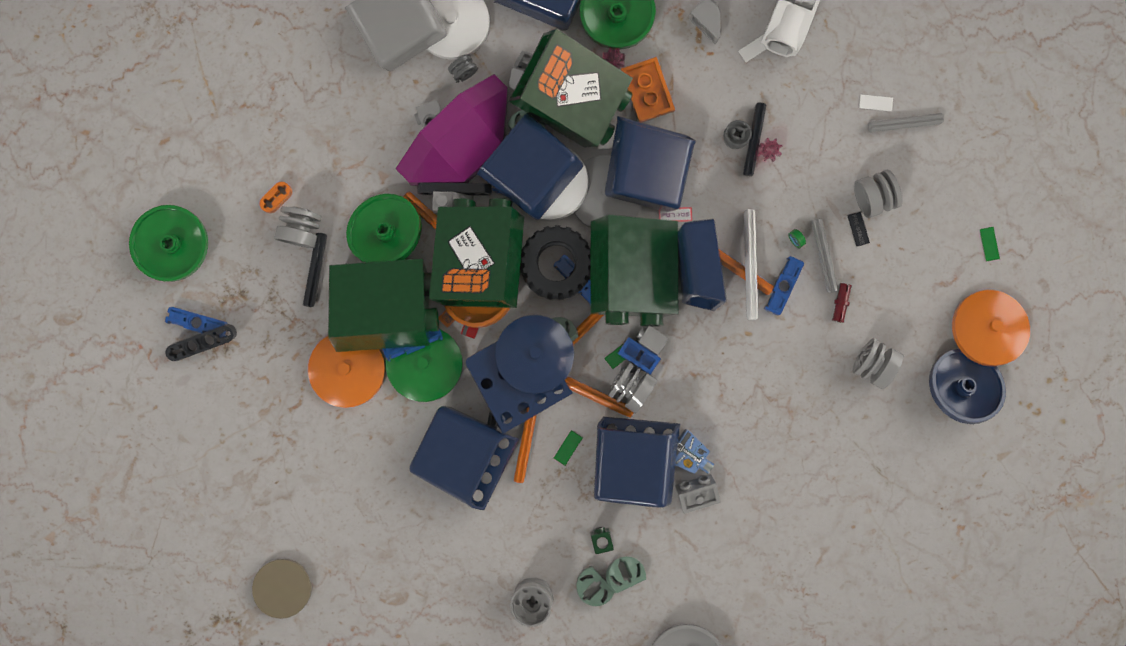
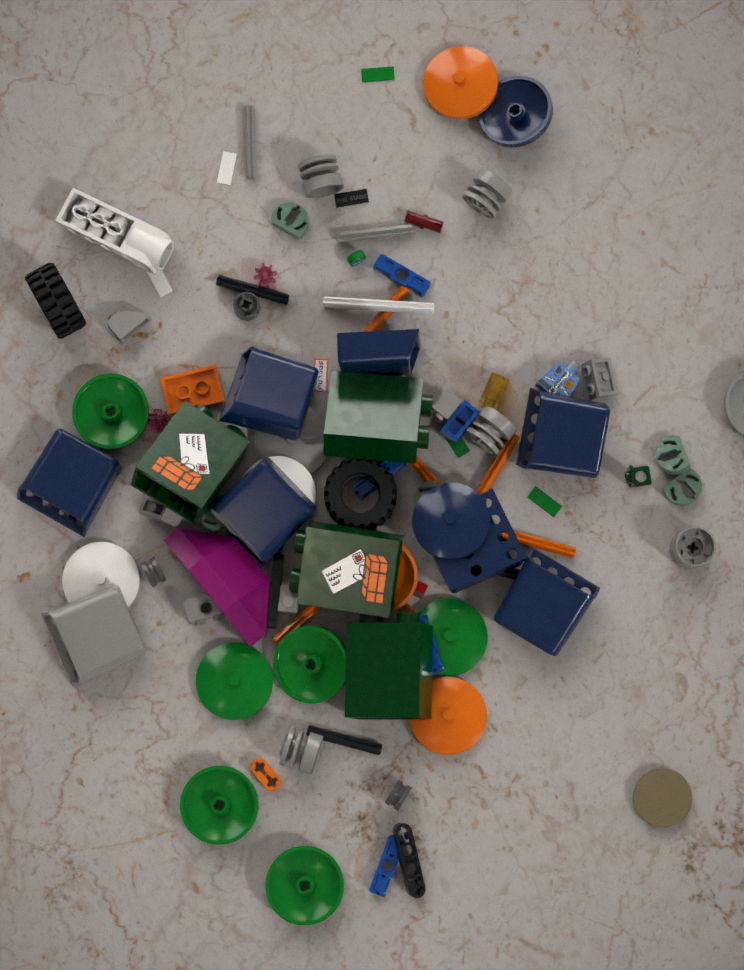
camera: 85 degrees left, 5 degrees down
none -> green dish [180,766,259,845]
none -> green dish [196,642,273,720]
none -> sand green piece [271,202,309,239]
none -> dark grey wheel [385,780,412,811]
none -> clear yellow torso [478,372,510,411]

